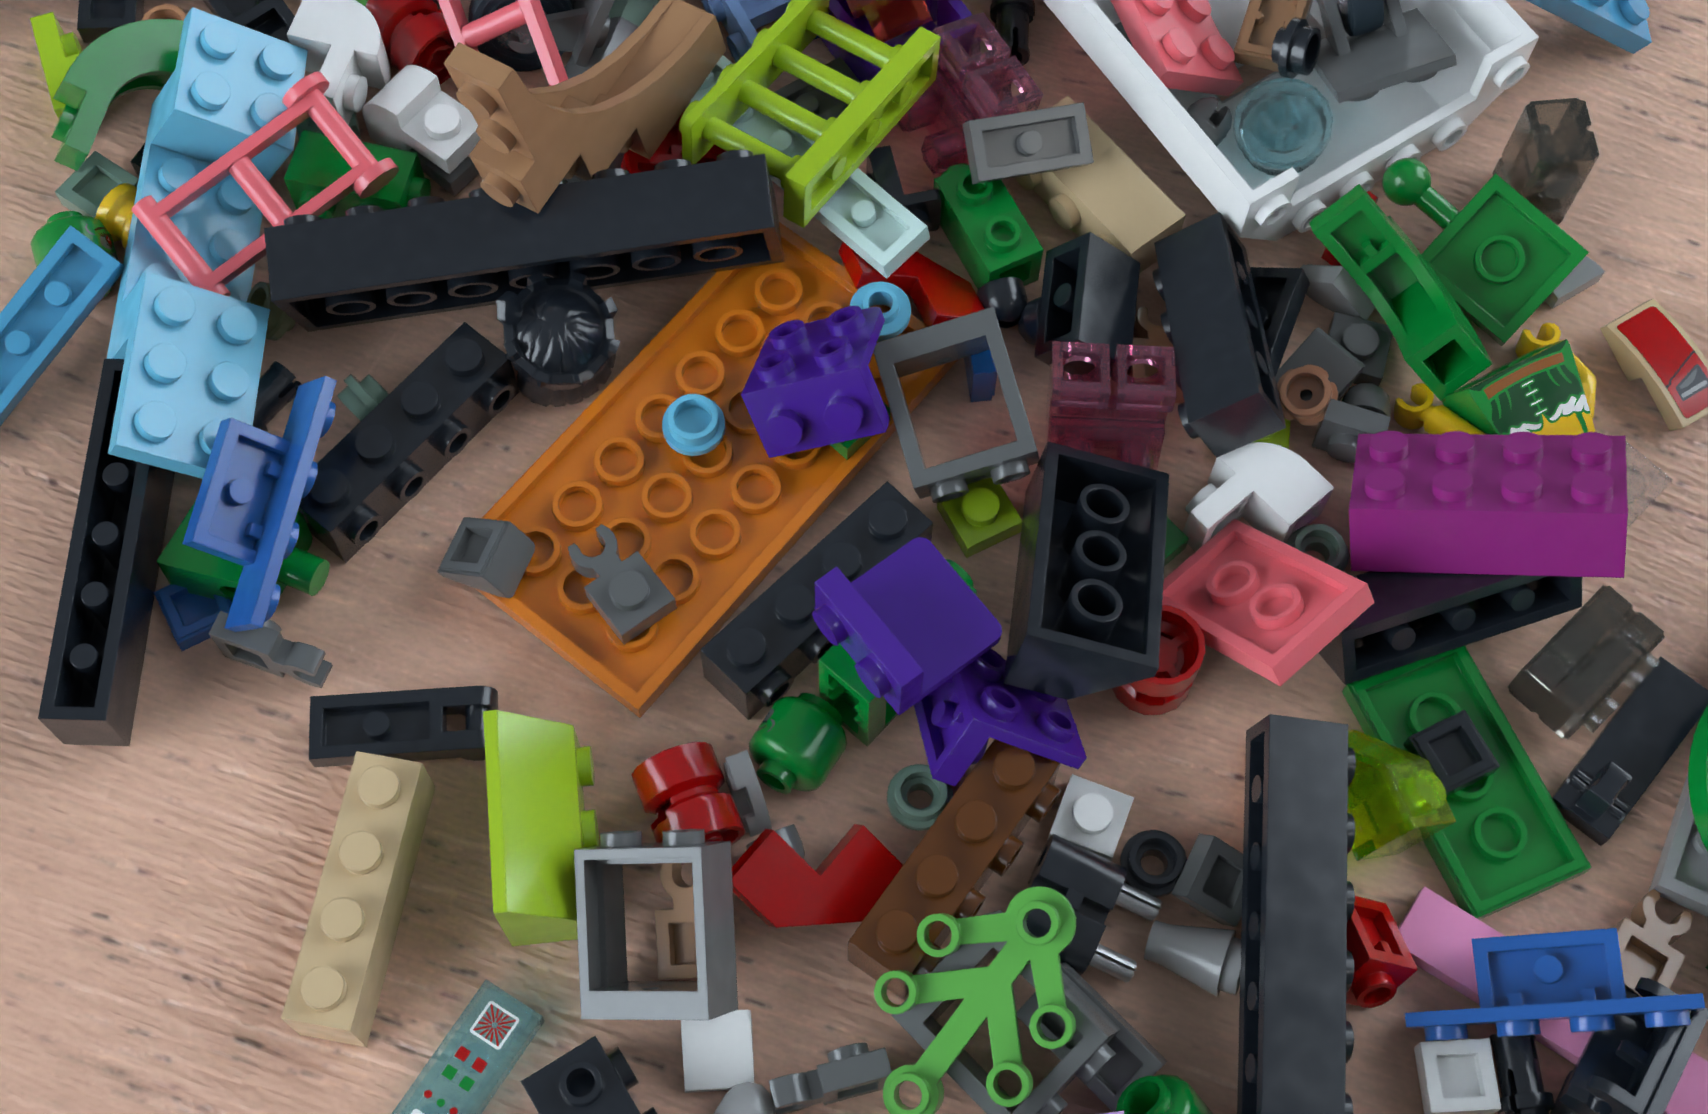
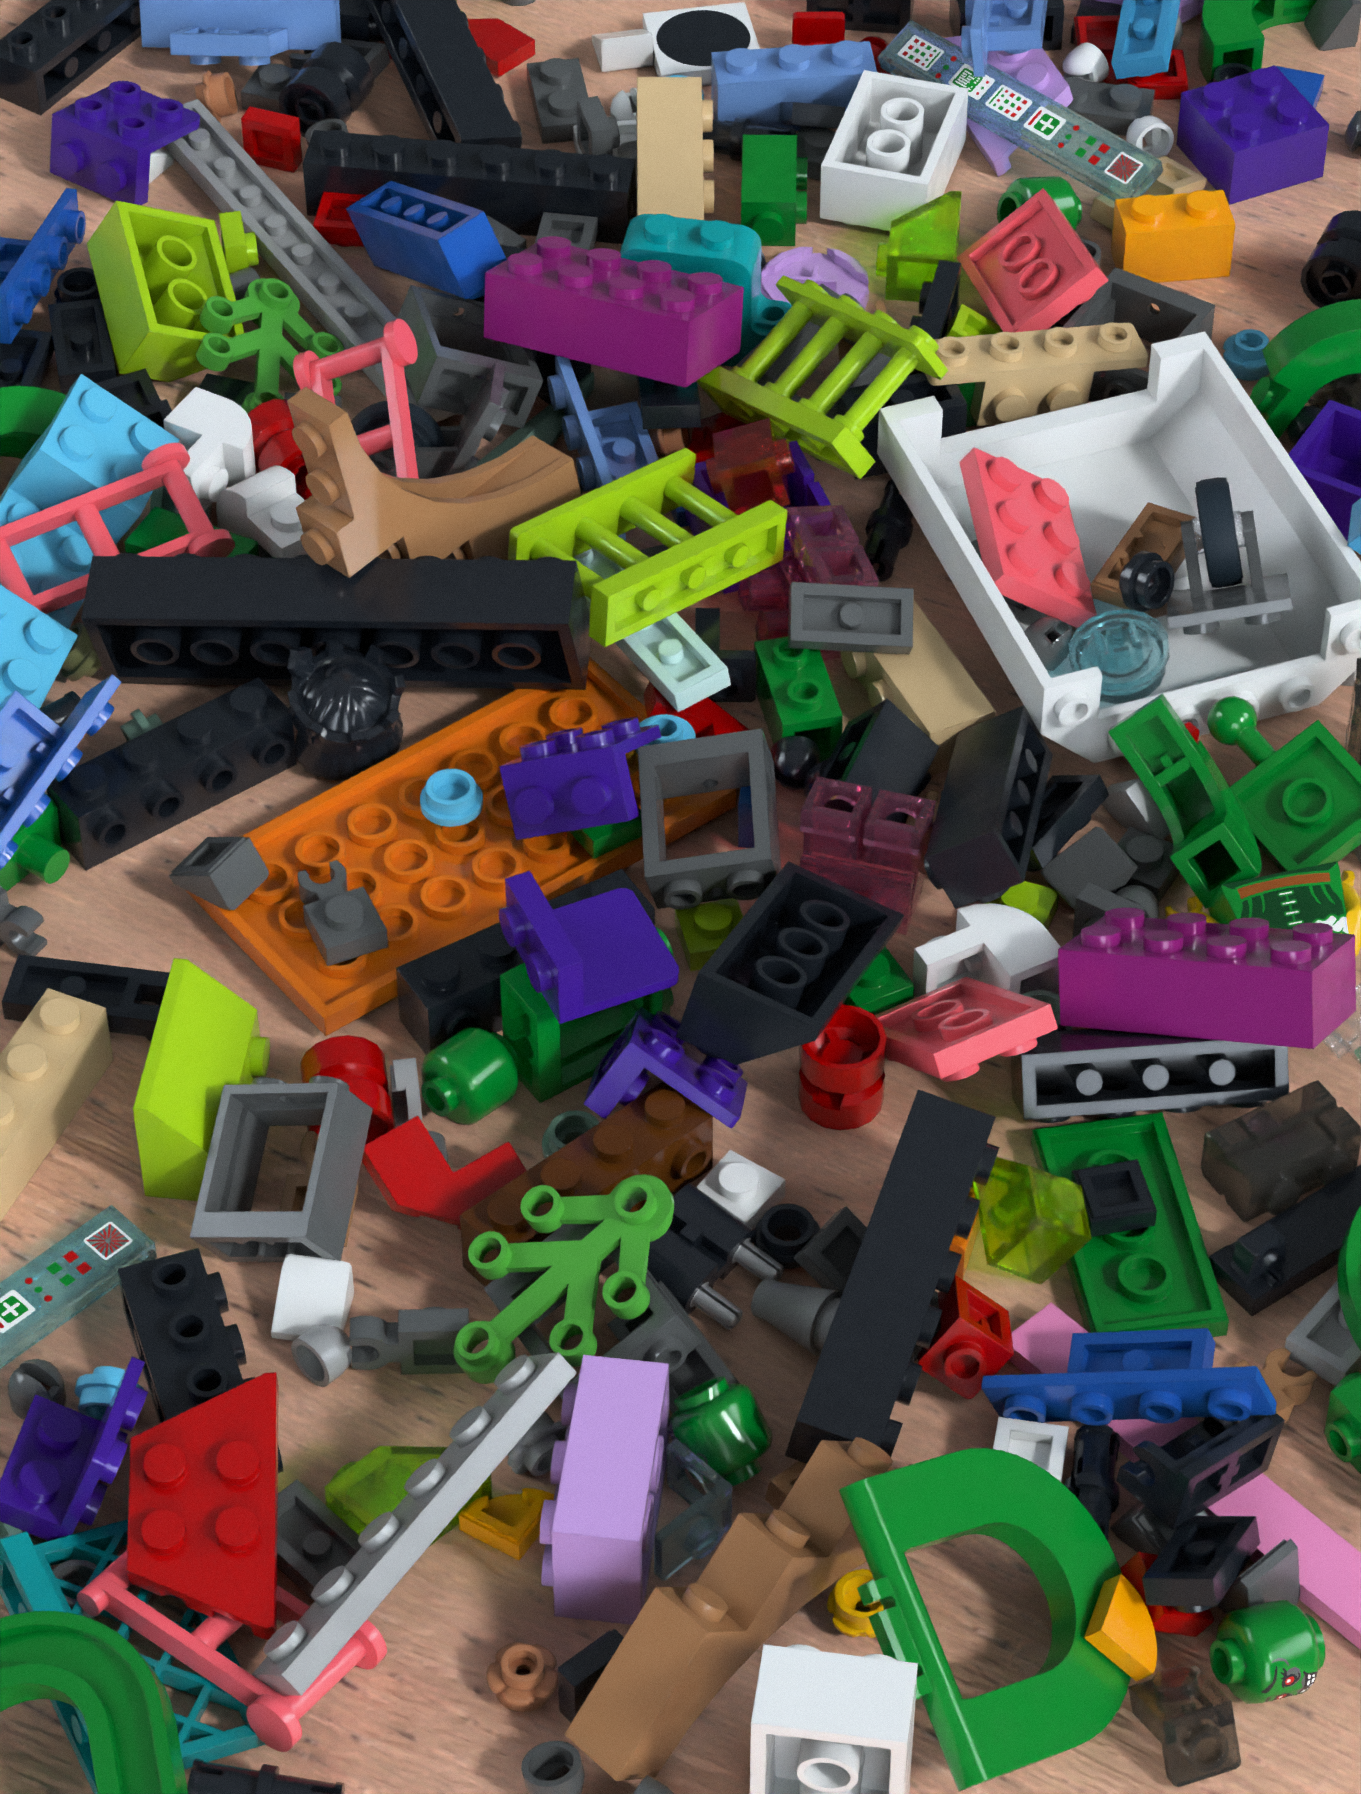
camera: 15 degrees right, 20 degrees down
nougat plate [1277,365,1338,426] -> none

